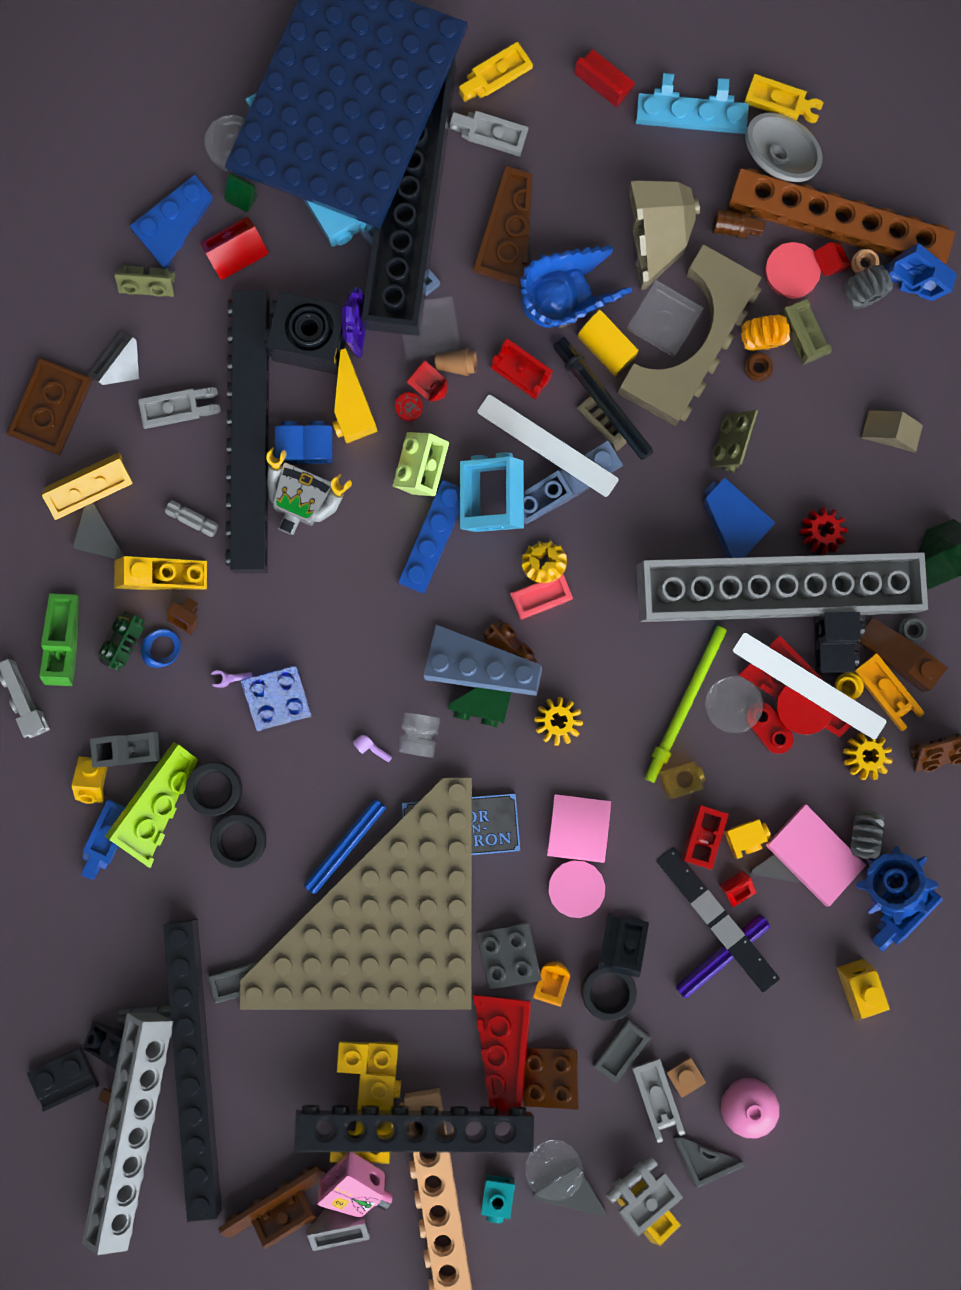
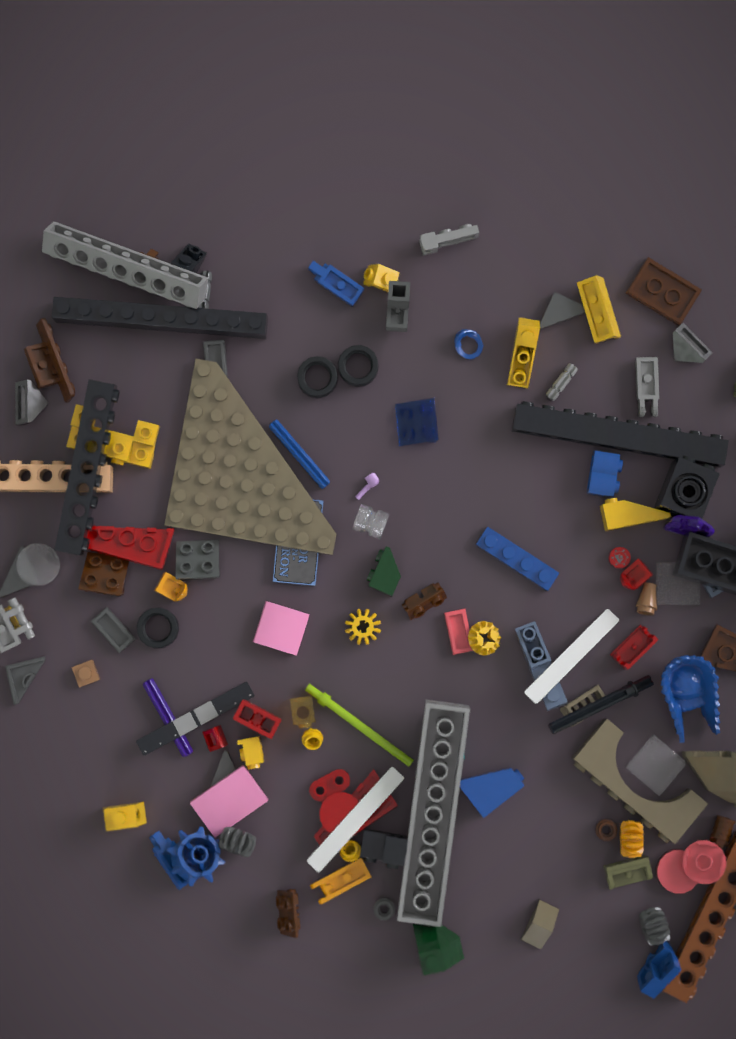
camera: 100 degrees right, 0 degrees up
black plate [27,1047,99,1112] -> none
bright green slope [39,594,79,686] -> none
dark green hinge [99,611,145,671] -> none
lime wing [105,742,198,868] -> none
reddish brown tile [167,597,198,635] -> none
lavender hand [211,670,253,688] -> none
torso [266,447,352,535] -> none
bright pink torso [317,1152,393,1217] -> none
yellowish green brick [393,432,449,496] -> none
sand blue wing [424,625,542,696] -> none
medium azure window [460,453,524,532] -> none
teal brick [481,1174,515,1223] -> none
bright pink tile [548,860,605,918] -> none
yellow brick [578,310,639,377] -> none
black plate [598,913,649,977] -> none
light grey hinge [632,1058,685,1143] -> none
clear tile [705,676,763,734] -> none
olive hinge [710,410,758,473] -> none
bright pink cylinder [720,1078,779,1139] -> none
red gear [798,507,848,555] -> none
red slope [814,242,851,276] -> none
yellow gear [843,733,892,780] -> none
light nougat plate [851,249,880,274] -> none
reddish brown slope [858,618,948,692] -> none
none -> yellow plate [301,728,323,750]
none -> coral tile [682,840,726,884]

